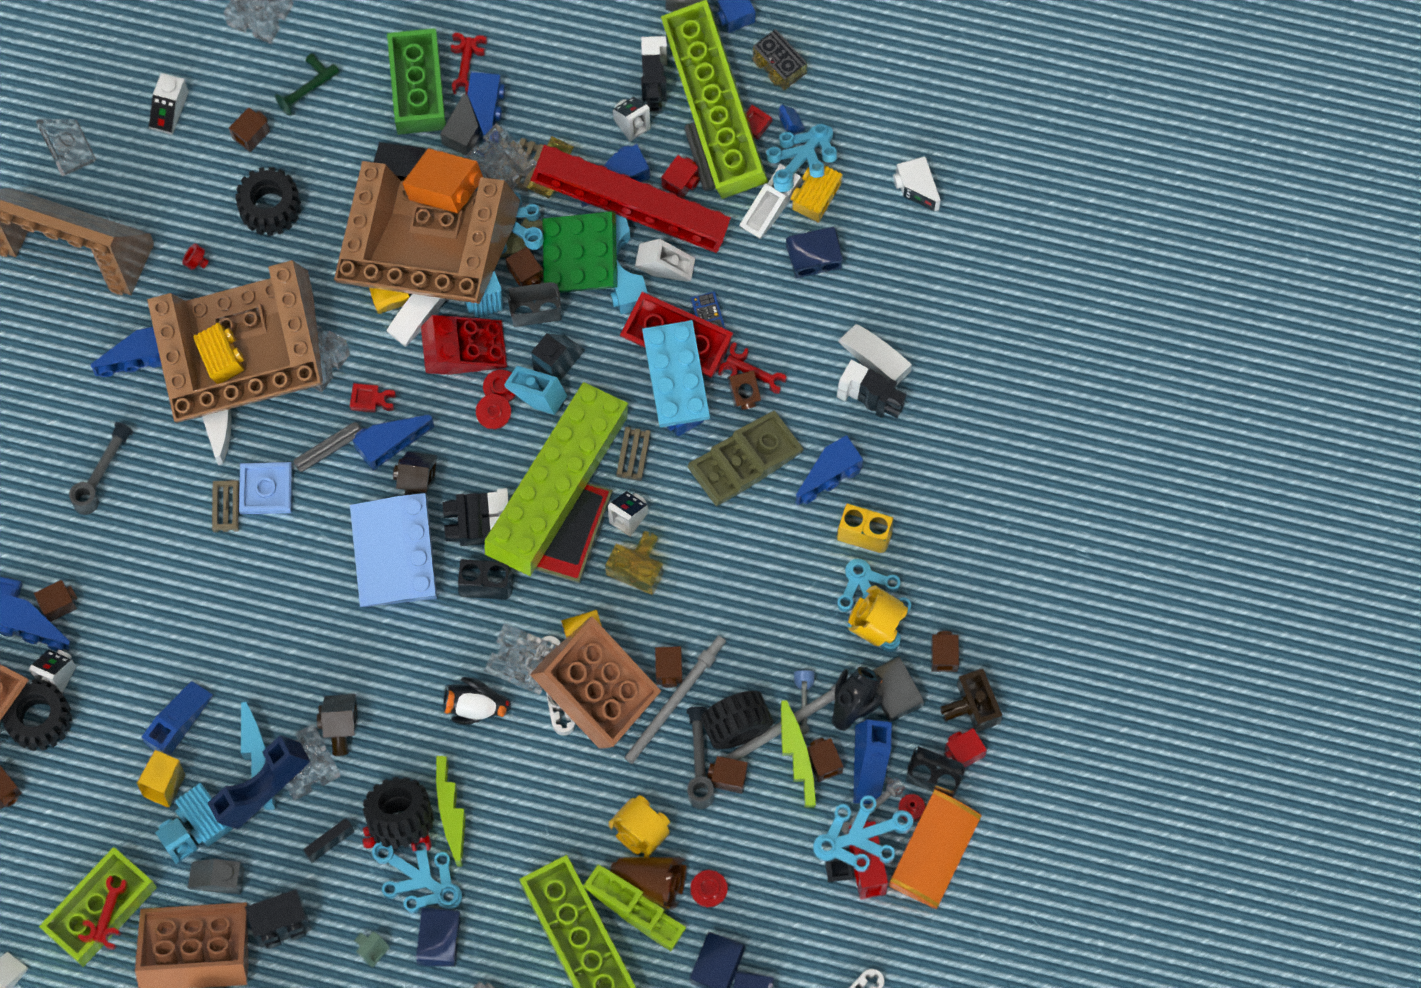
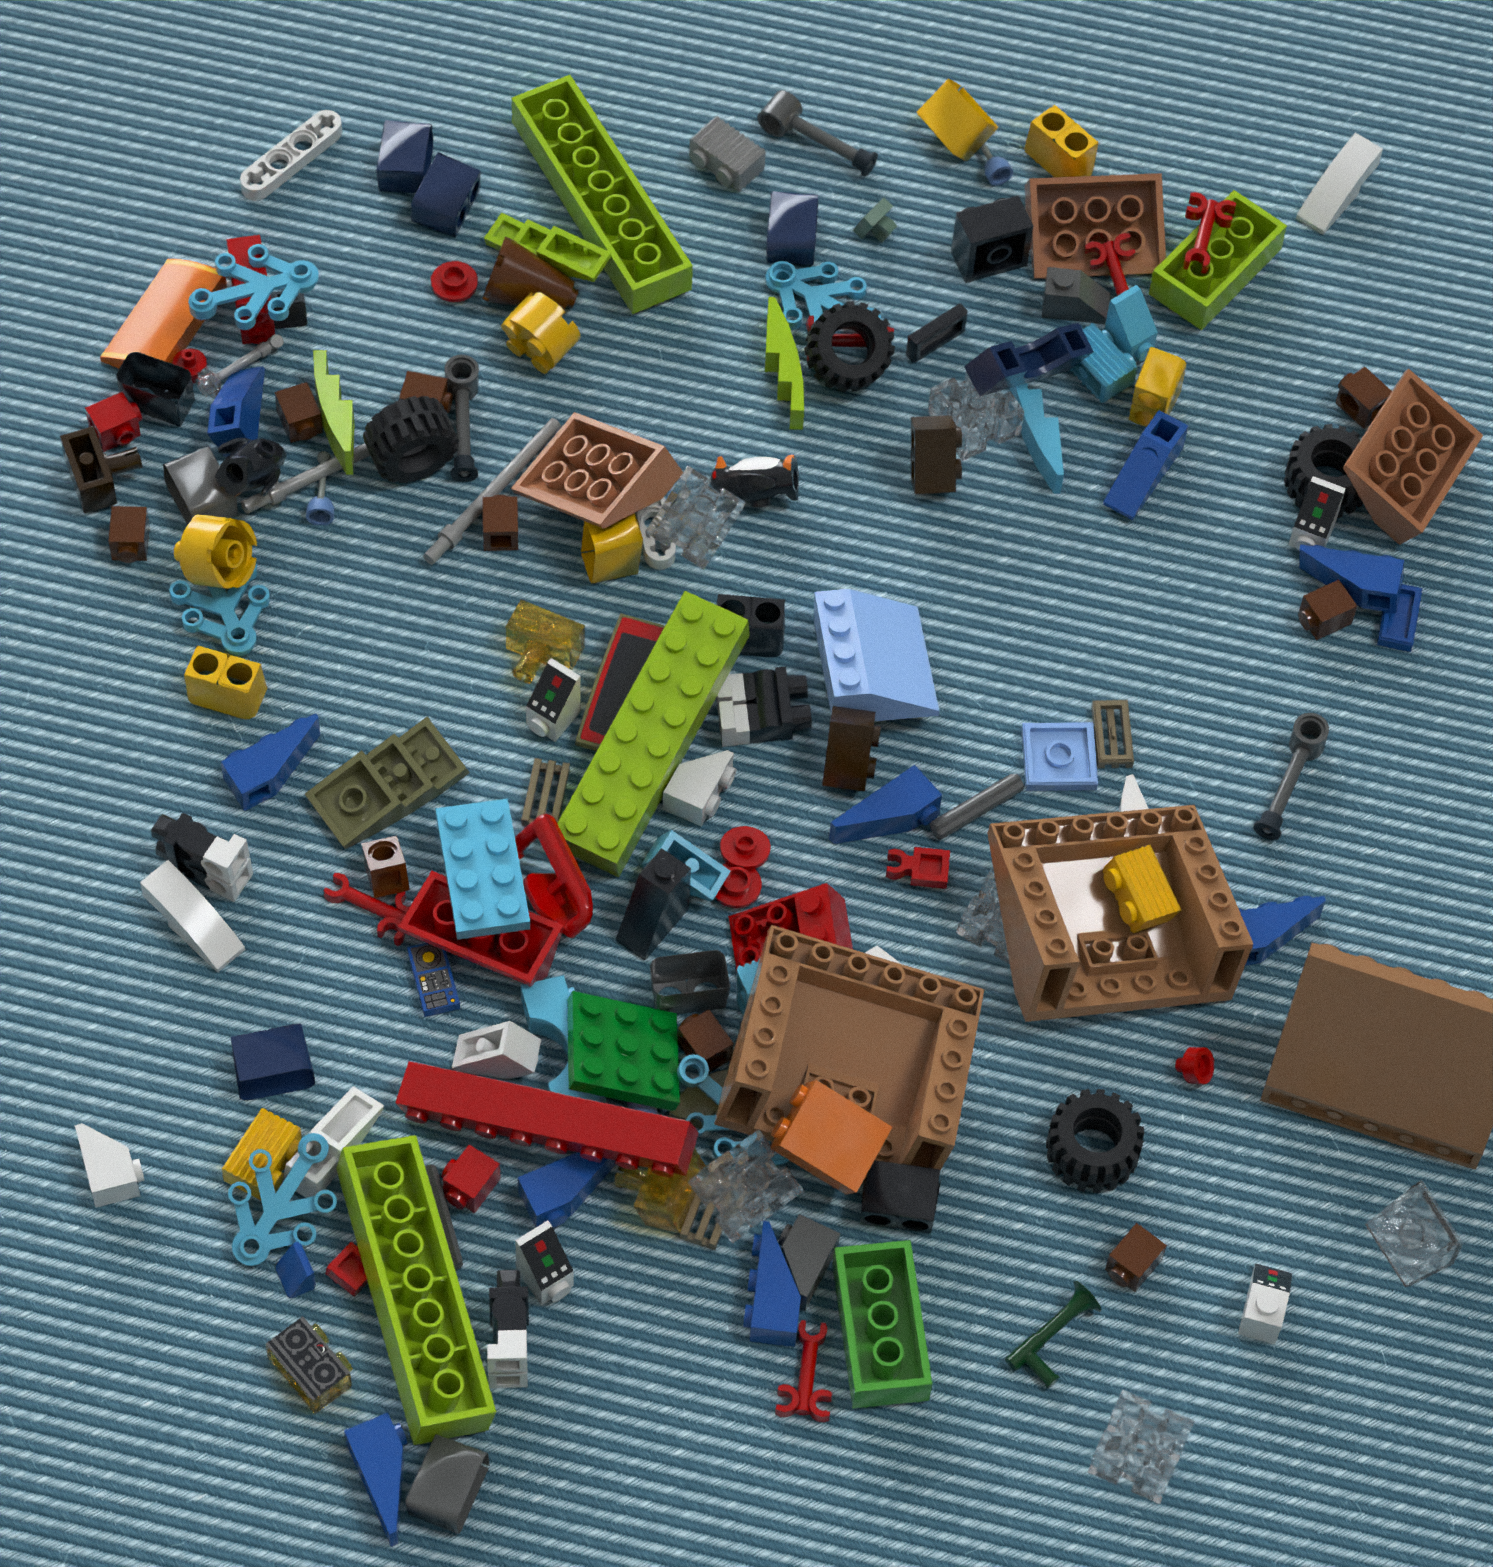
camera: 175 degrees right, 10 degrees down
none -> red piece [515,814,593,938]
none -> white slope [663,750,737,827]
none -> red bar [1084,233,1136,296]

